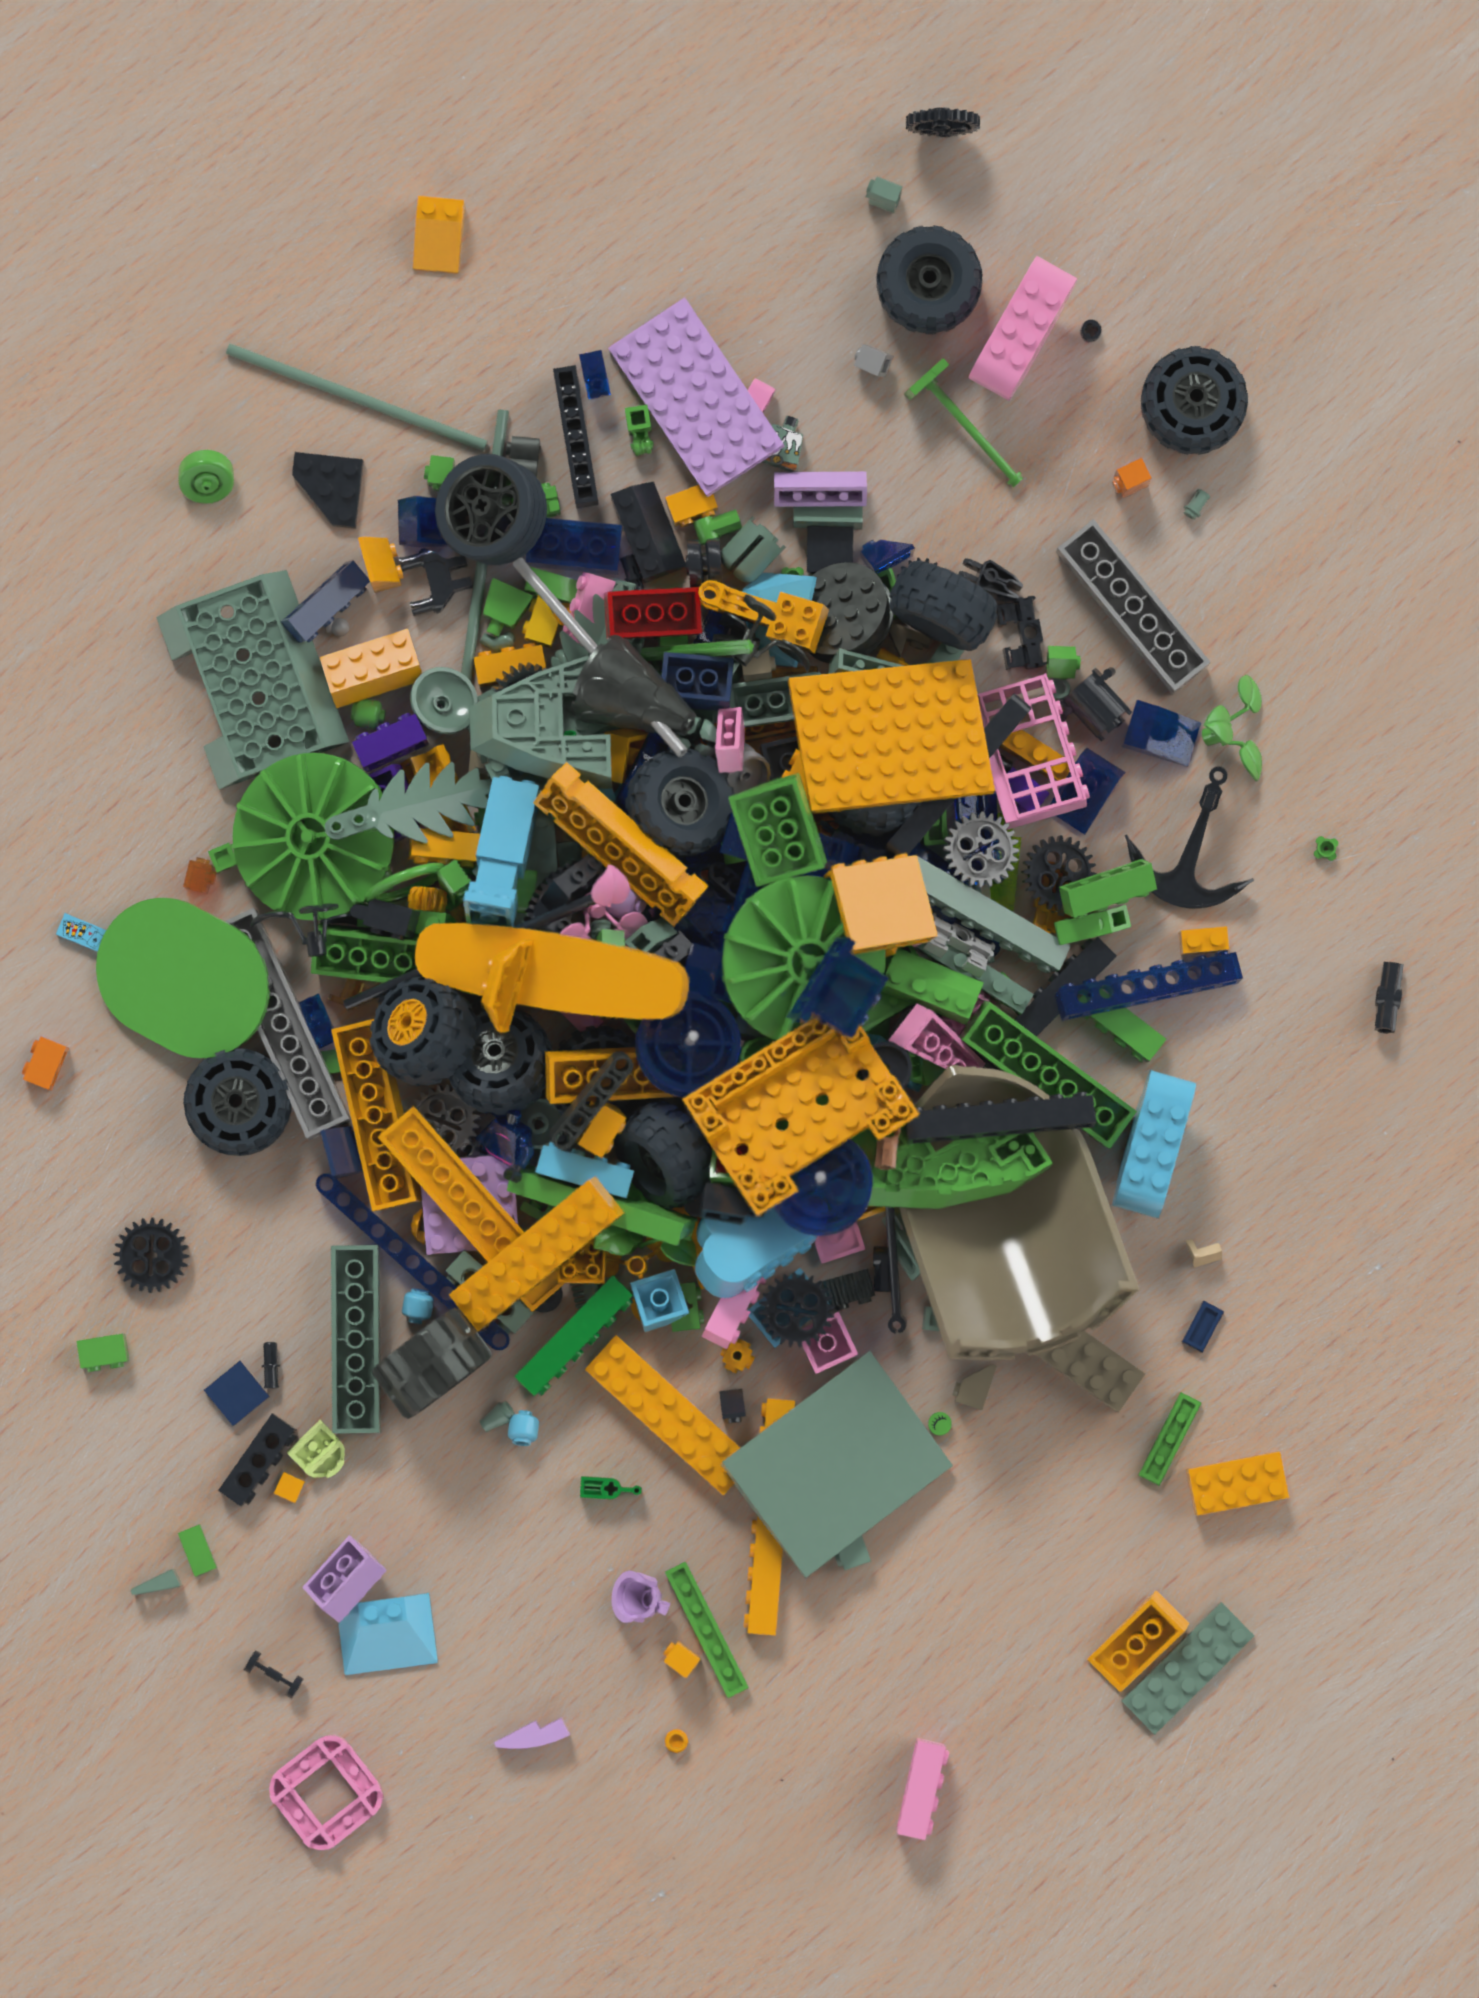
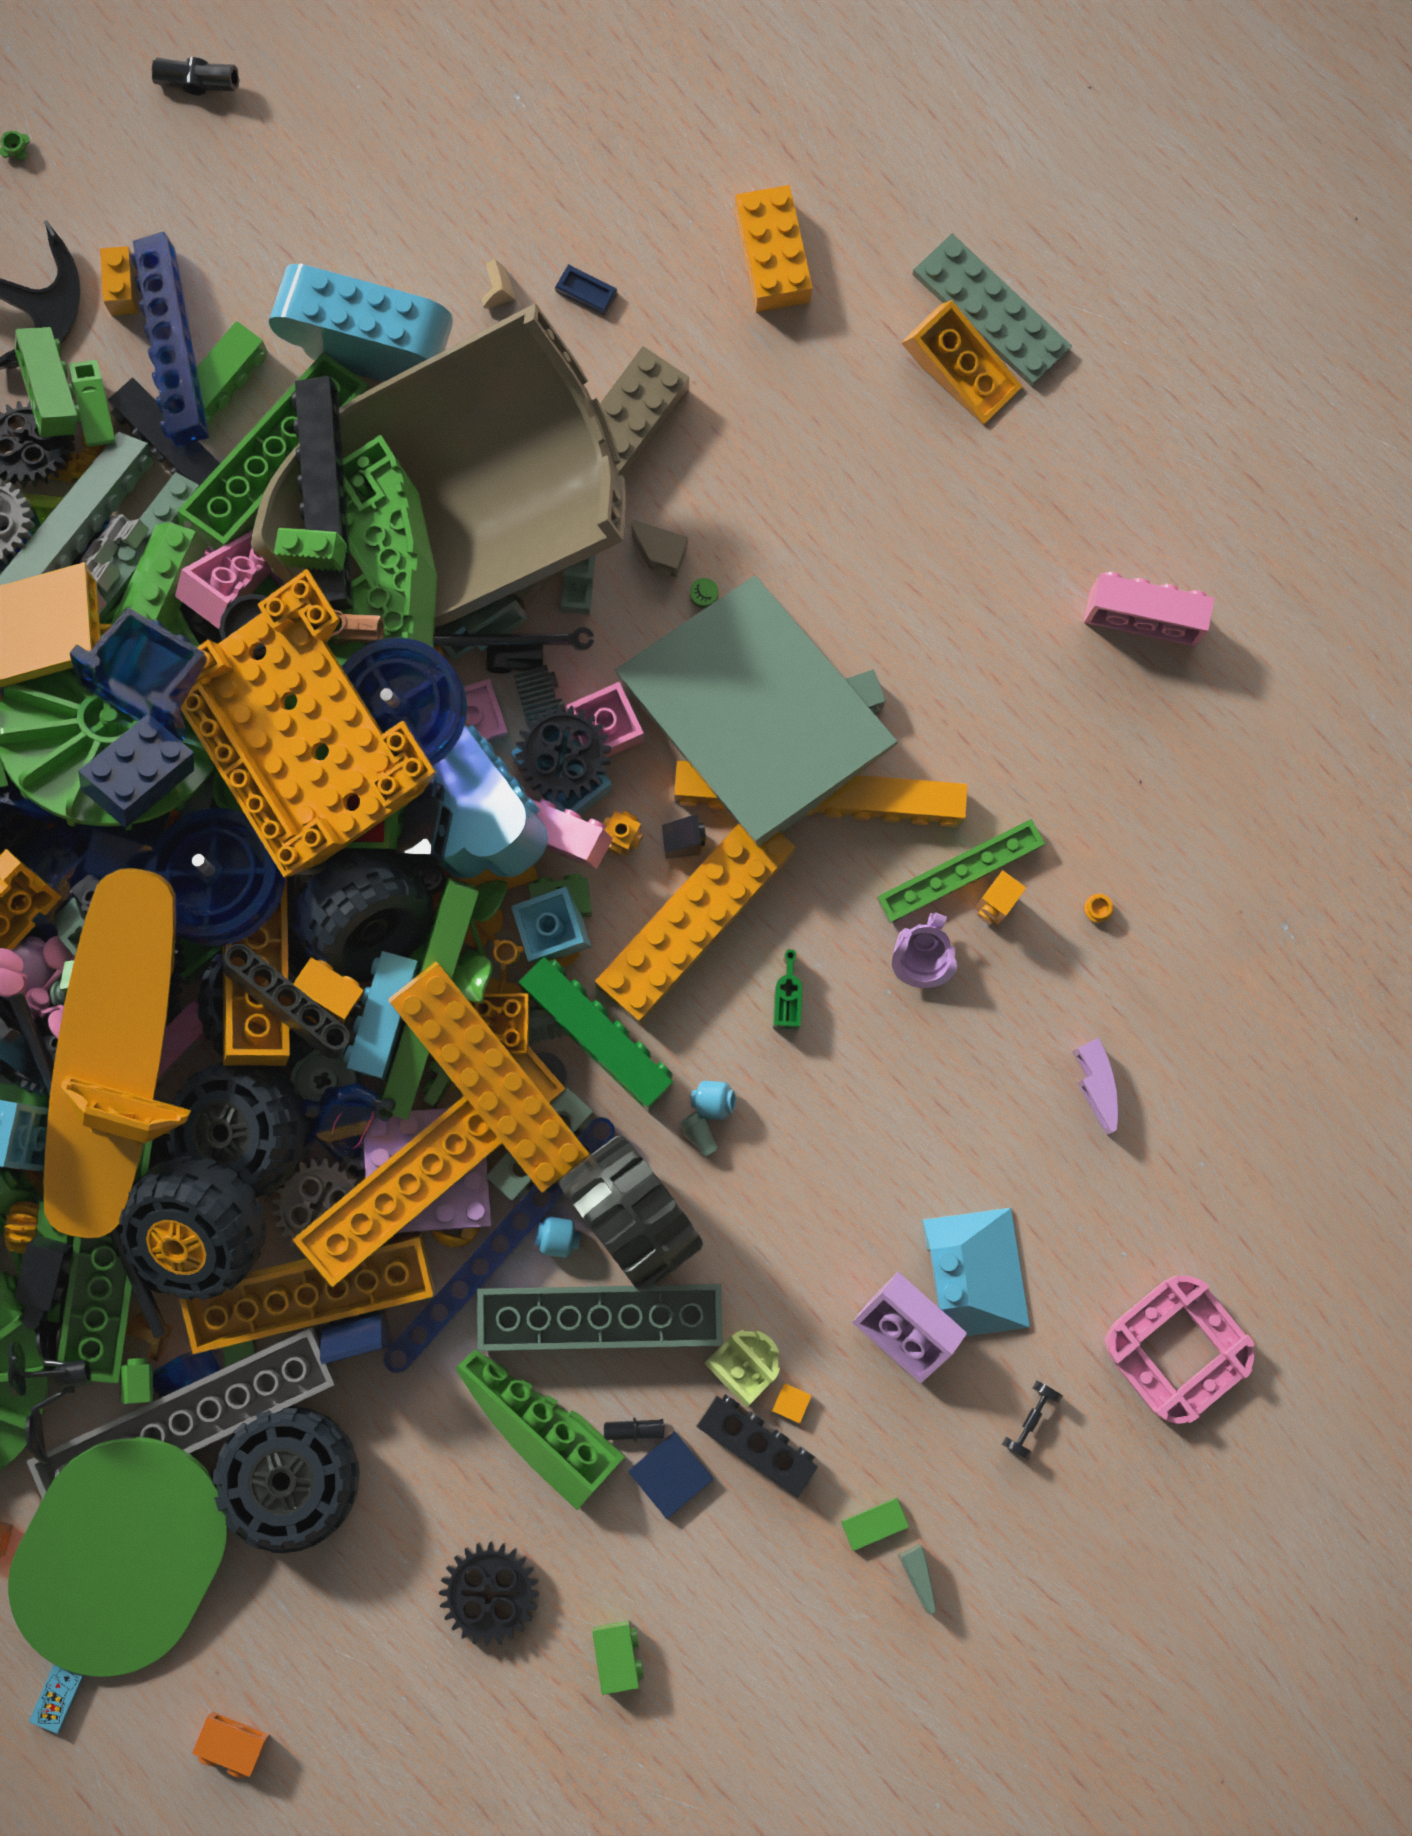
camera: 95 degrees left, 5 degrees down
bright green tile [1138,1392,1201,1486] -> none
none -> dark blue brick [78,714,194,828]
none -> bright green brick [120,1358,153,1404]
none -> bright green brick [274,528,347,572]
none -> bright green wedge [455,1349,625,1510]

